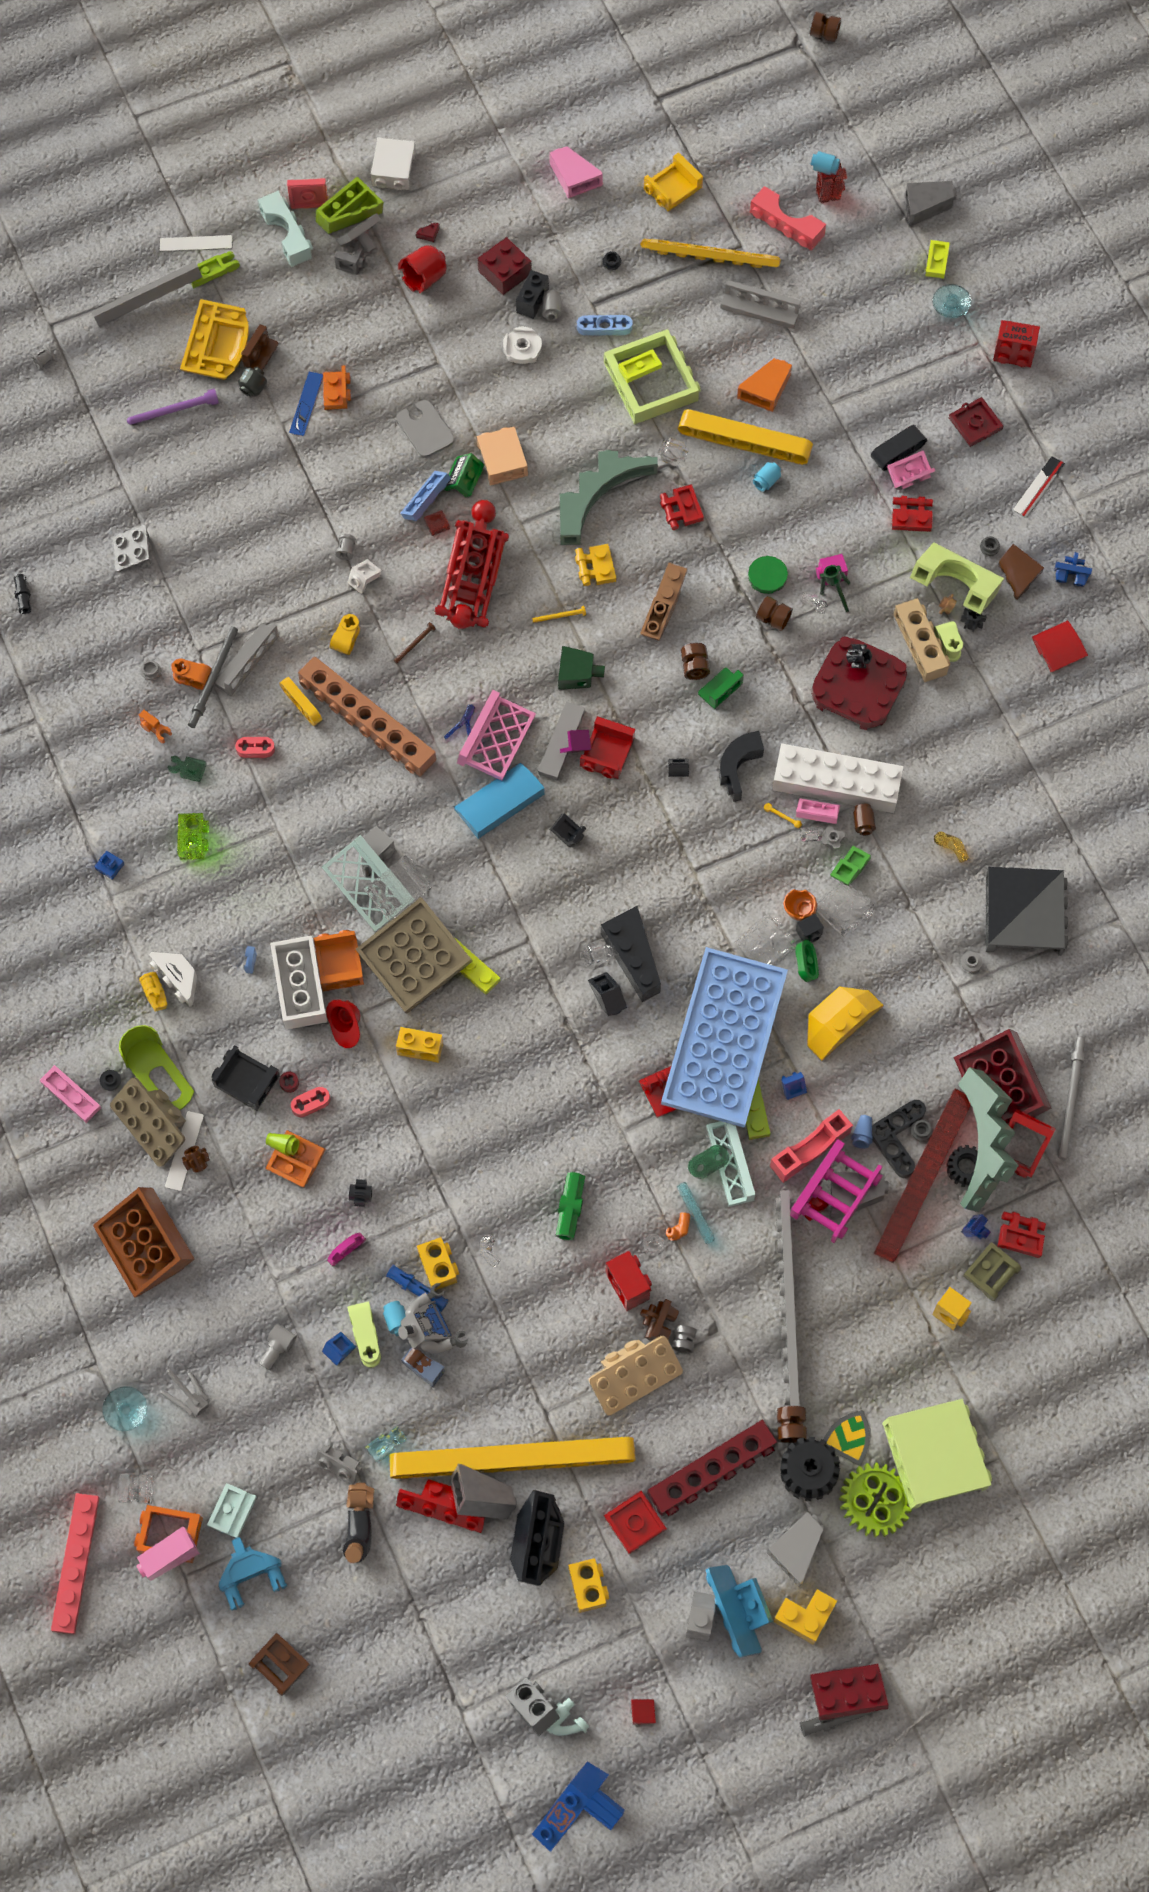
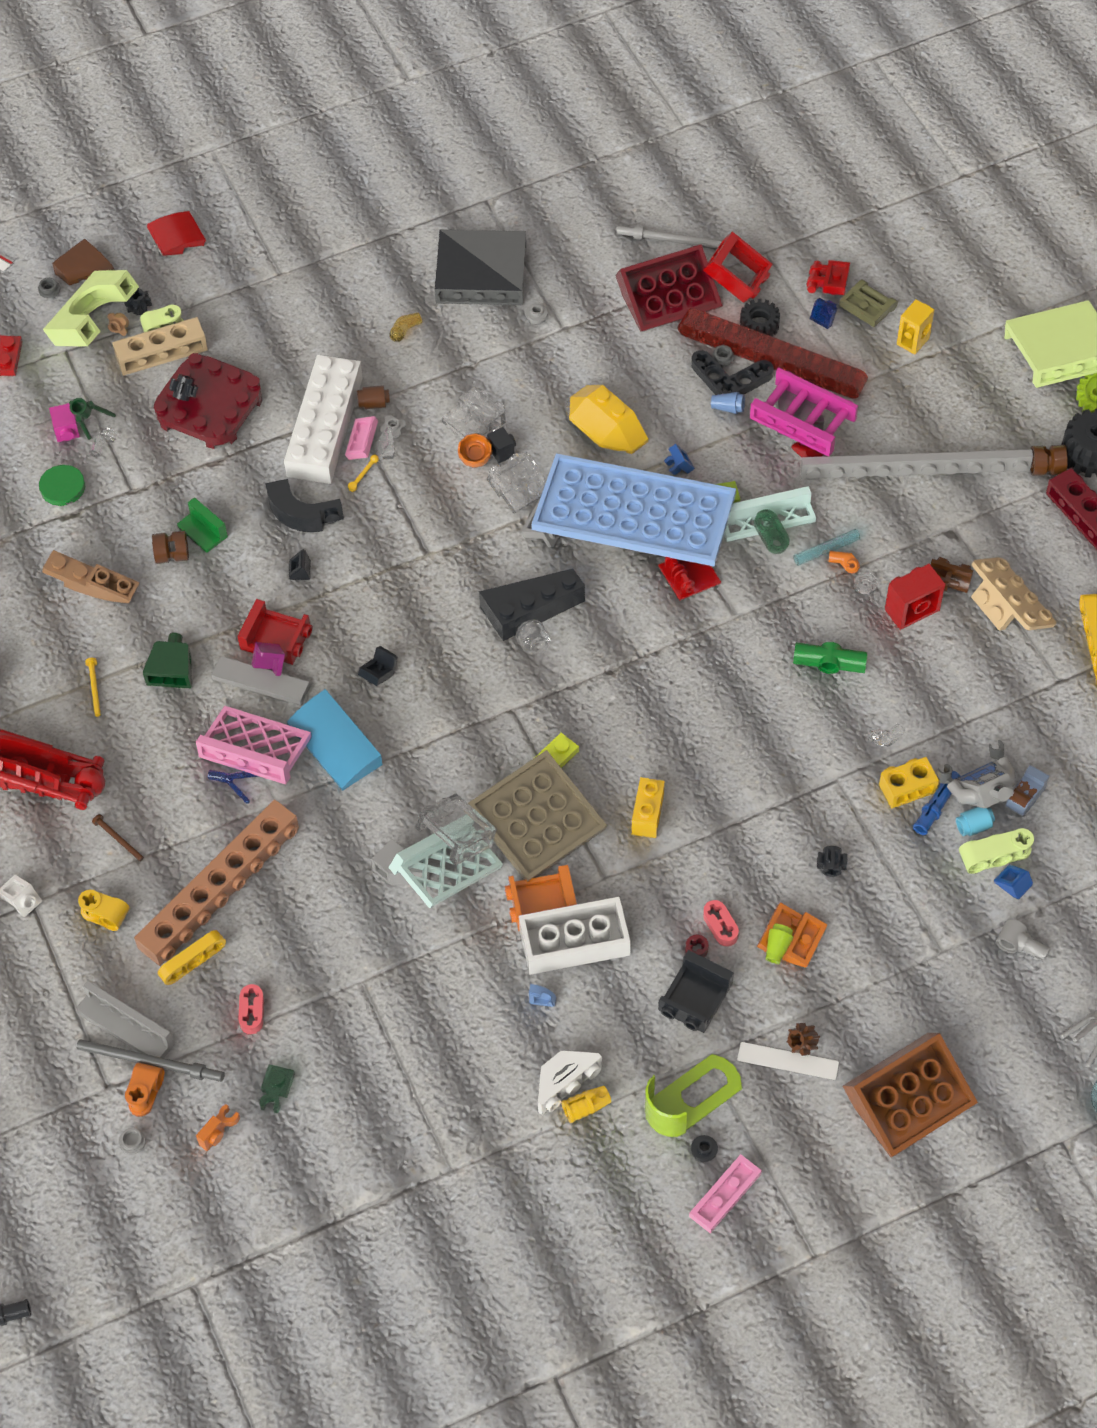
camera: 90 degrees left, 10 degrees down
blue tile [94,851,124,880] -> none
dark tan bracket [110,1077,186,1167] -> none
clear neon green brick [177,813,209,860] -> none
red piece [326,999,361,1048] -> none
dark pink tile [327,1232,366,1266] -> none
yellow plate [575,544,616,586] -> none
black slope [588,972,627,1016] -> none
flat silver wheel [672,1325,697,1353] -> none
reddish brown wheel [756,596,793,631] -> none
coral arch [770,1109,853,1183] -> none
green plate [795,940,819,982] -> none
sticker [823,1410,870,1466] -> none
bright green slope [830,846,871,886] -> none
sand green arch [958,1067,1019,1212] -> none
blue hips [1054,552,1092,587] -> none

